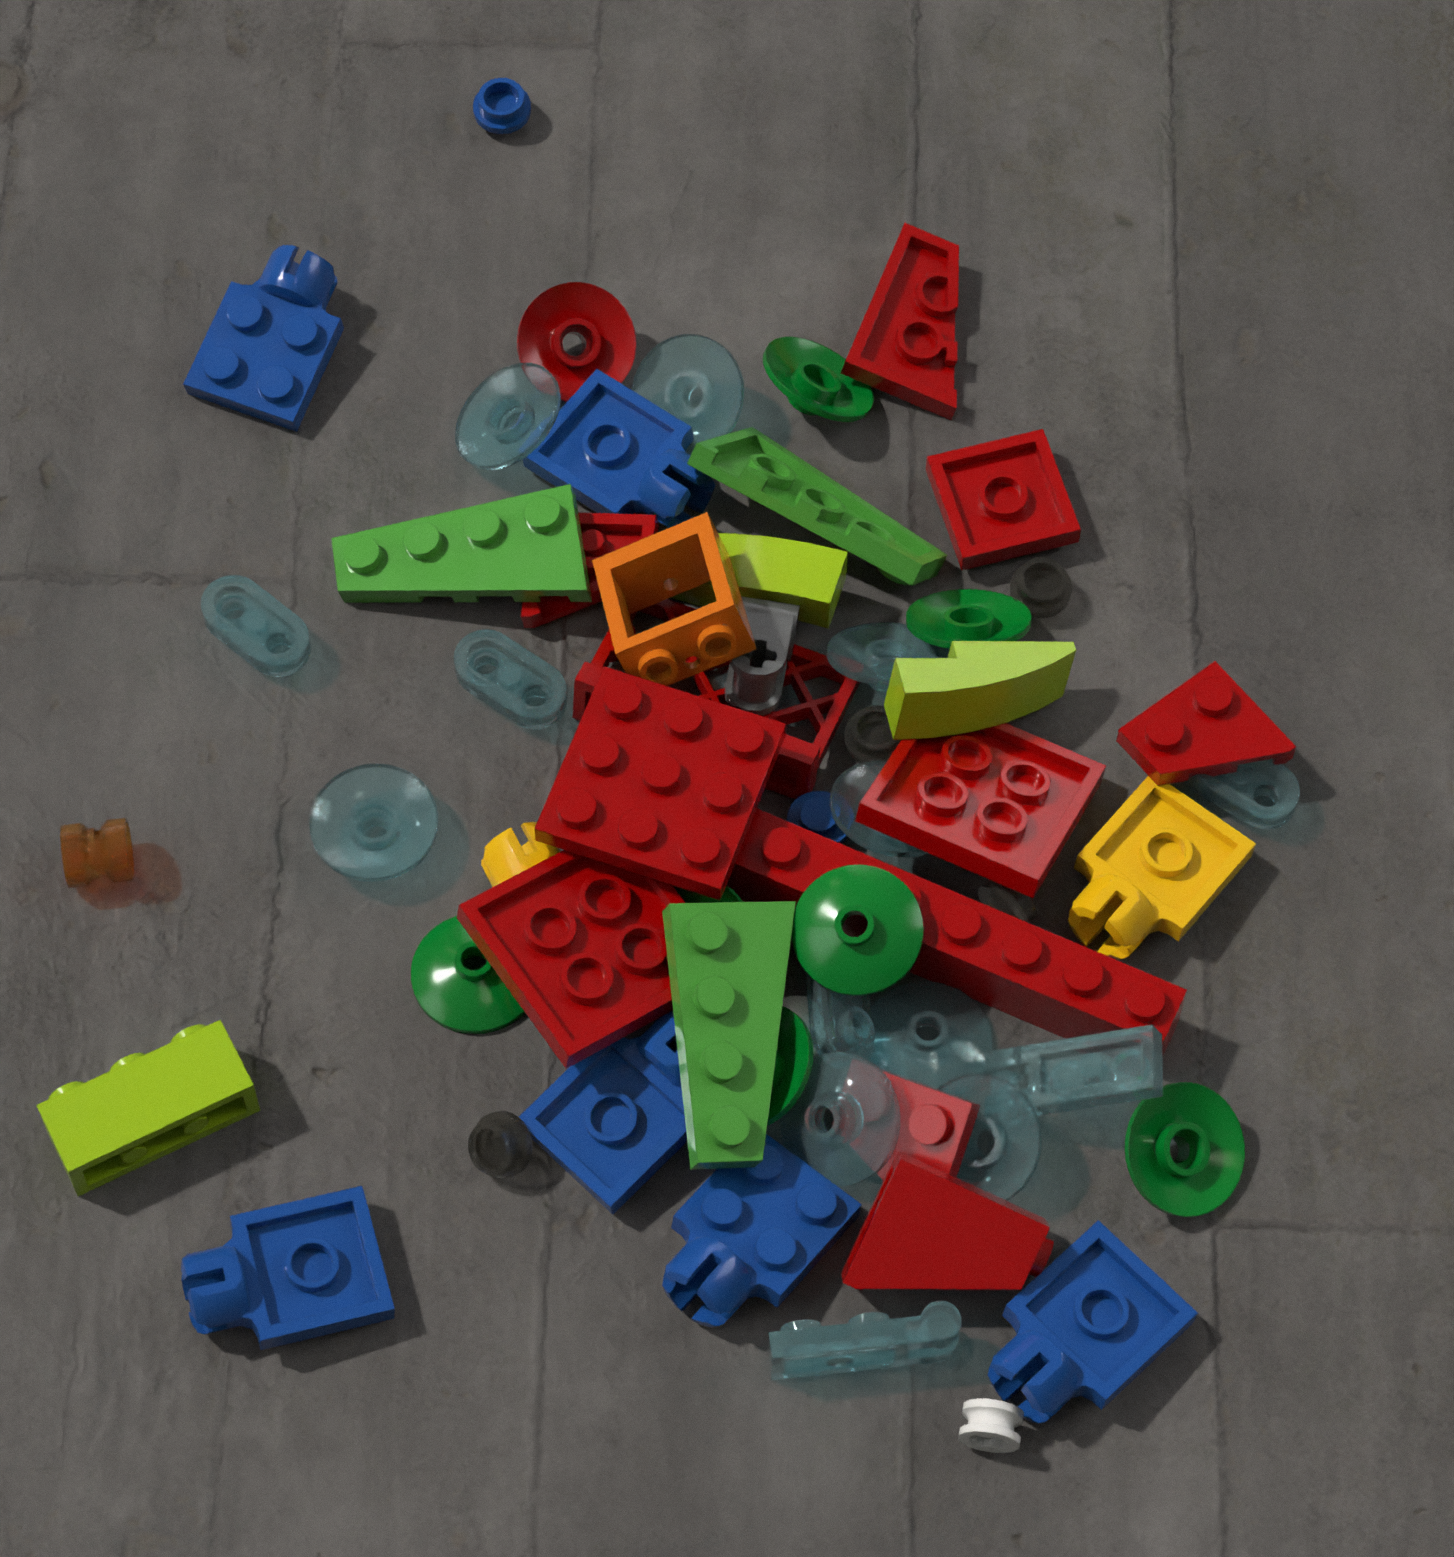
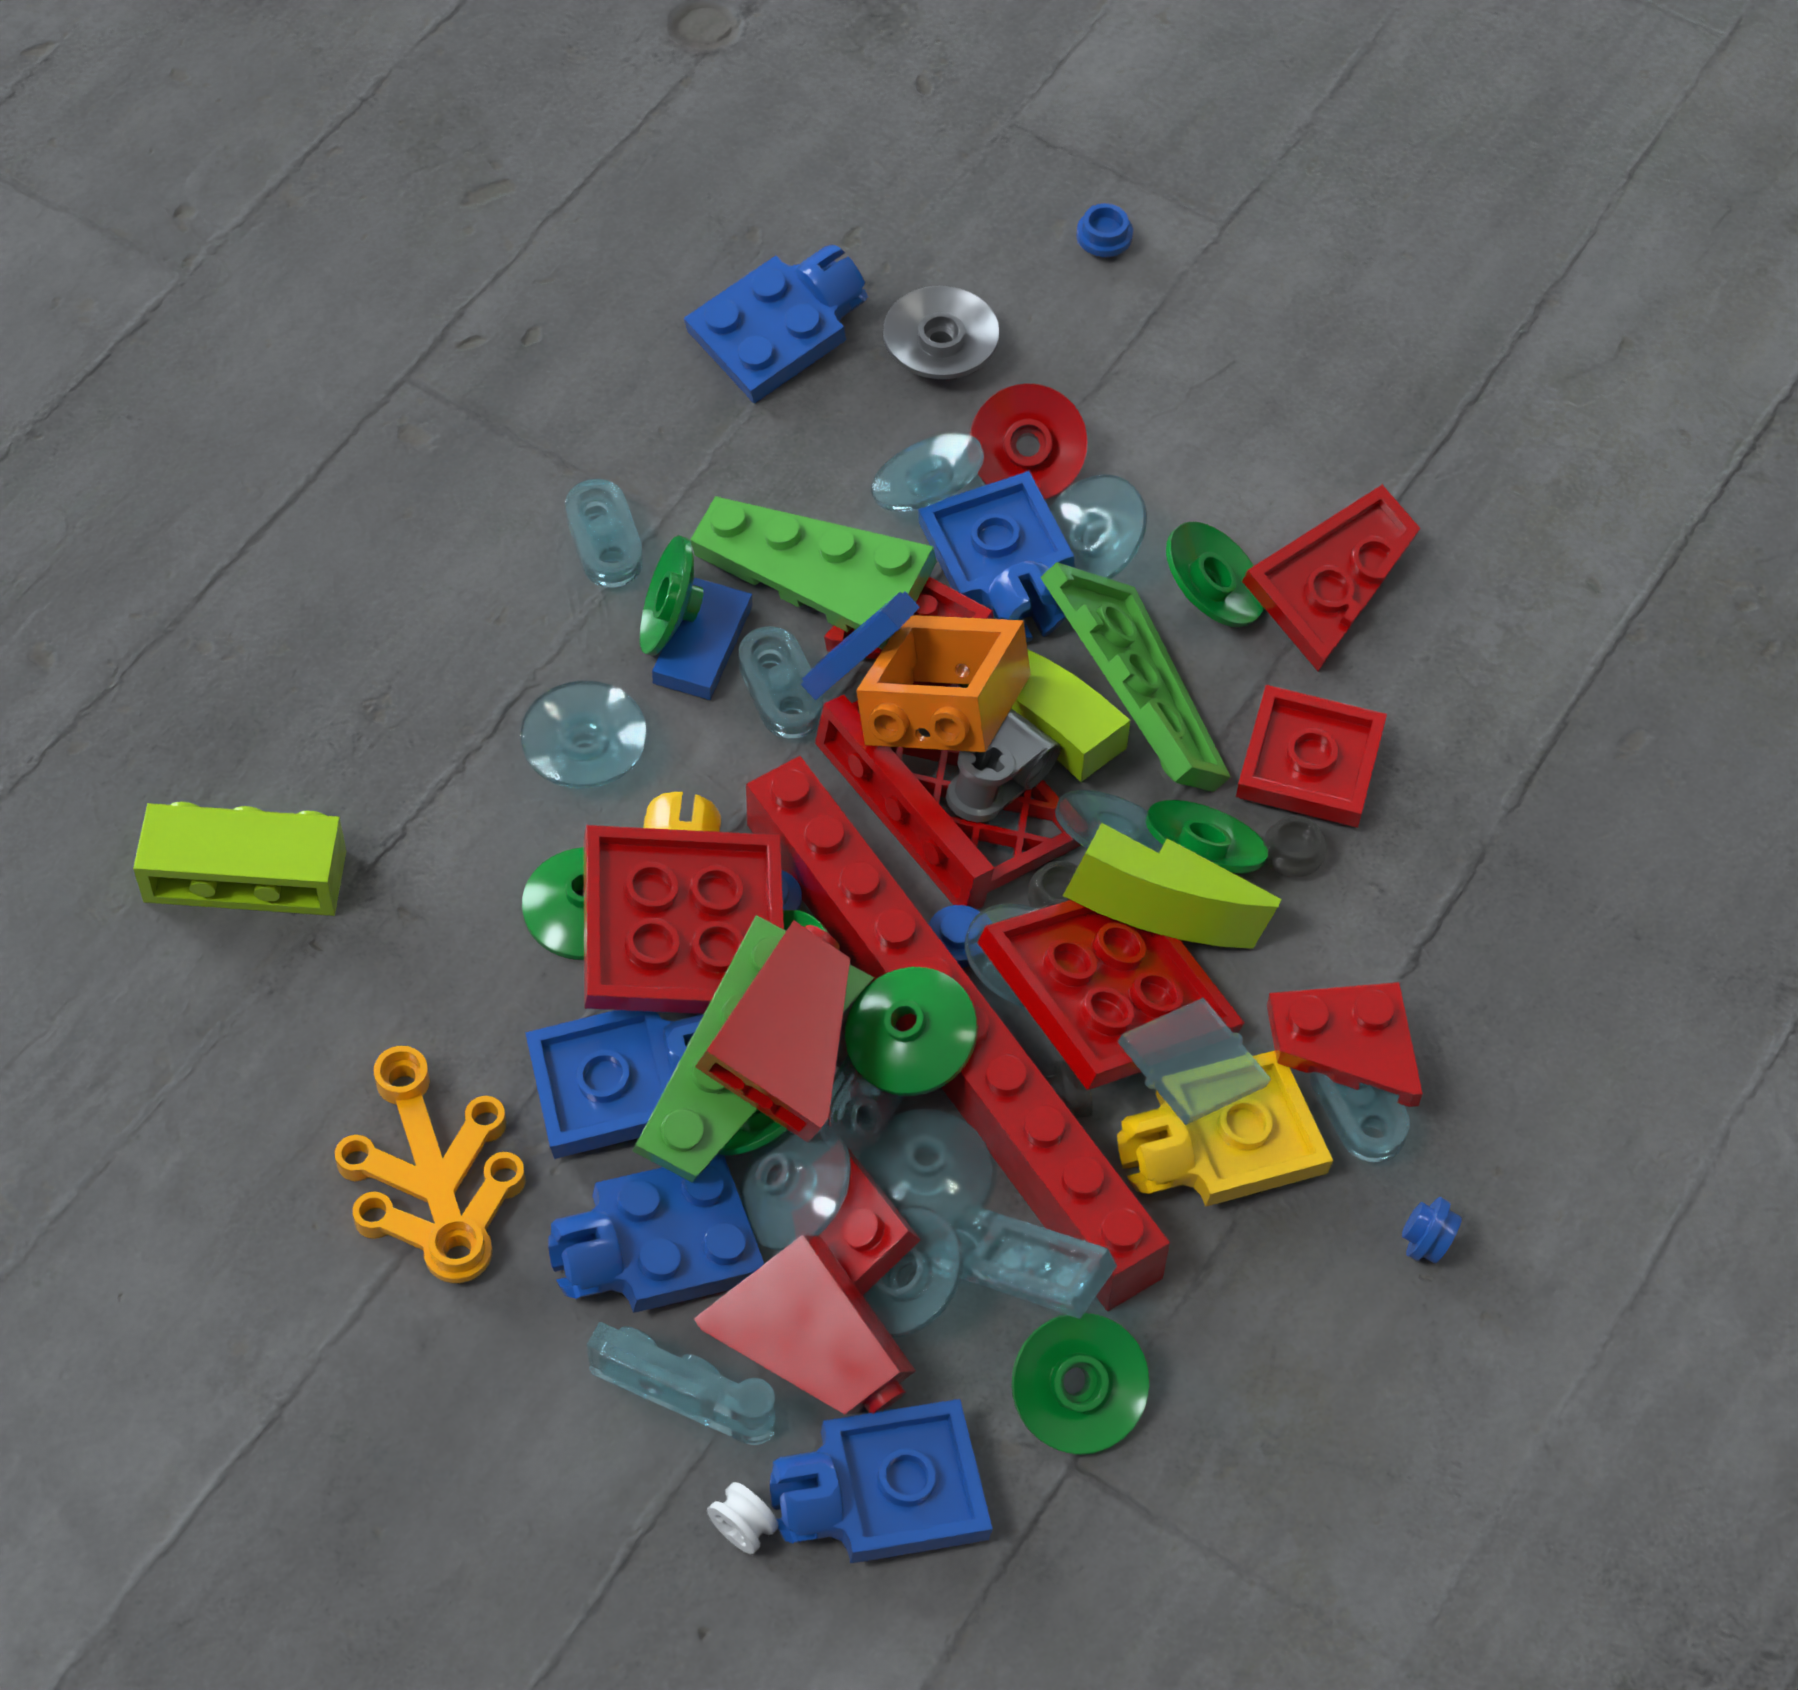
camera: 30 degrees right, 5 degrees down
clear orange wheel [60,817,135,888] -> none
blue plate [181,1186,395,1350] -> none
clear smoke plate [468,1111,533,1179] -> none
red plate [534,666,786,900] -> none
none -> light orange plant [335,1046,526,1283]
none -> green dish [640,535,703,656]
none -> blue tile [652,578,752,700]
none -> red slope [695,921,850,1143]
none -> blue tile [801,591,920,700]
none -> flat silver dish [883,286,999,379]
none -> clear light blue piece [1118,997,1271,1125]
none -> blue plate [1402,1197,1462,1264]

